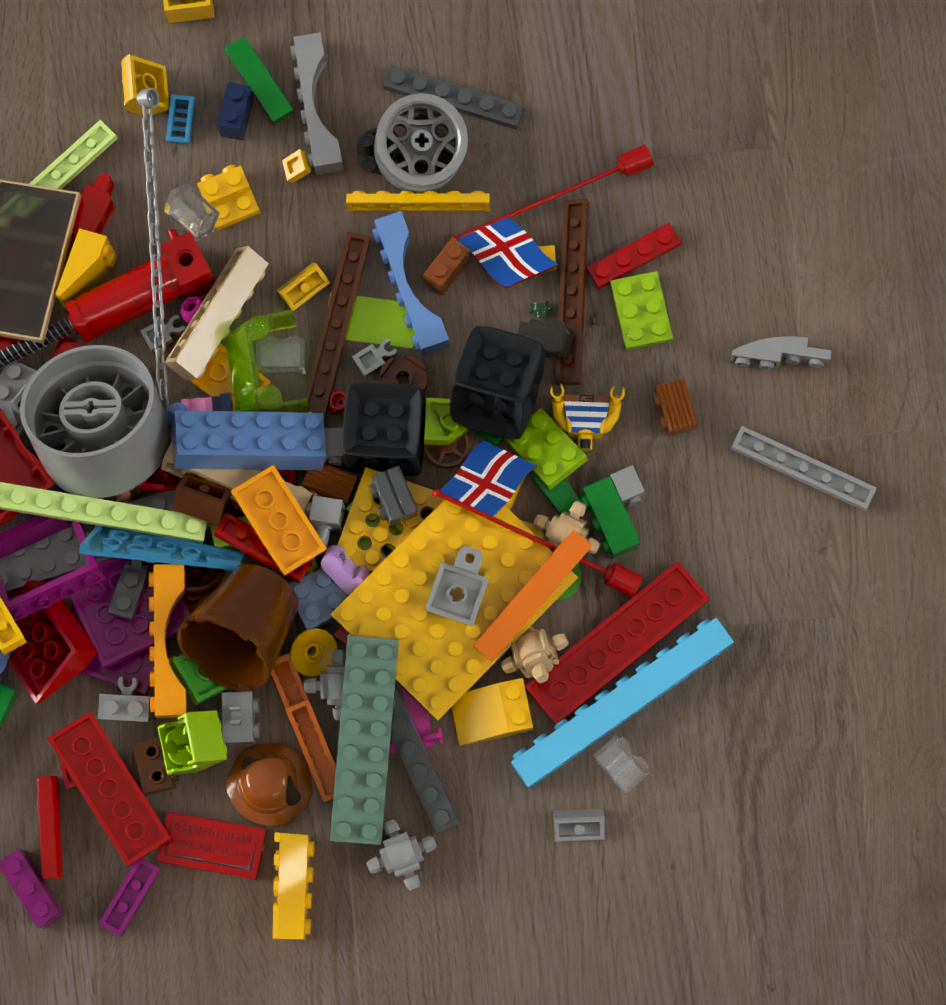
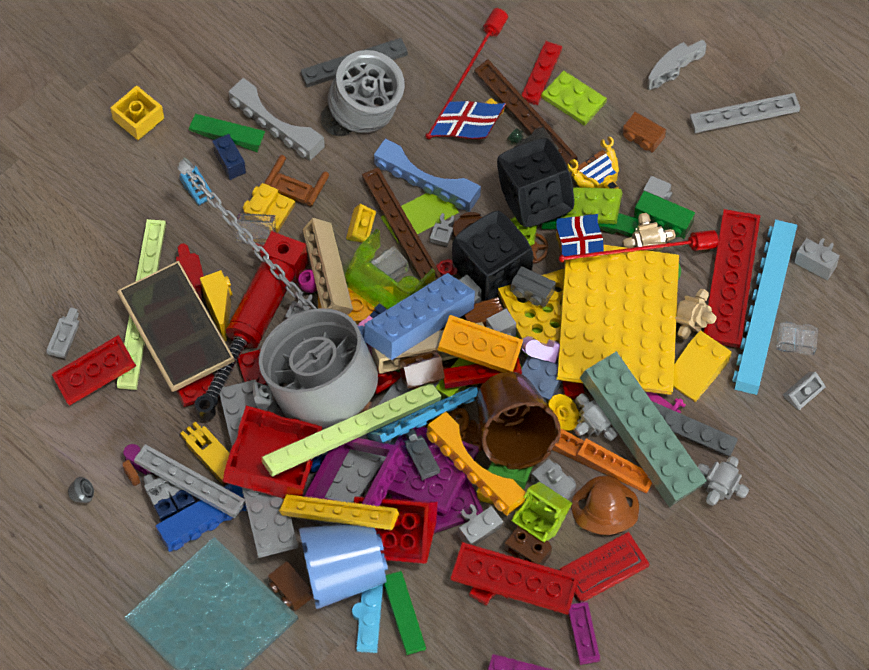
camera: 45 degrees left, 15 degrees down
red brick [37,776,63,881] -> none
yellow brick [121,54,169,115] -> none
yellow wedge [273,832,315,940] -> none
yellow plate [282,149,311,183] -> none
yellow plate [346,191,490,211] -> none
dark orange brick [423,238,470,295] -> none
light grey plate [425,546,489,627] -> none
orange slope [473,529,592,662] -> none
none -> dark orange plate [264,155,329,206]
none -> light grey brick [794,238,840,281]

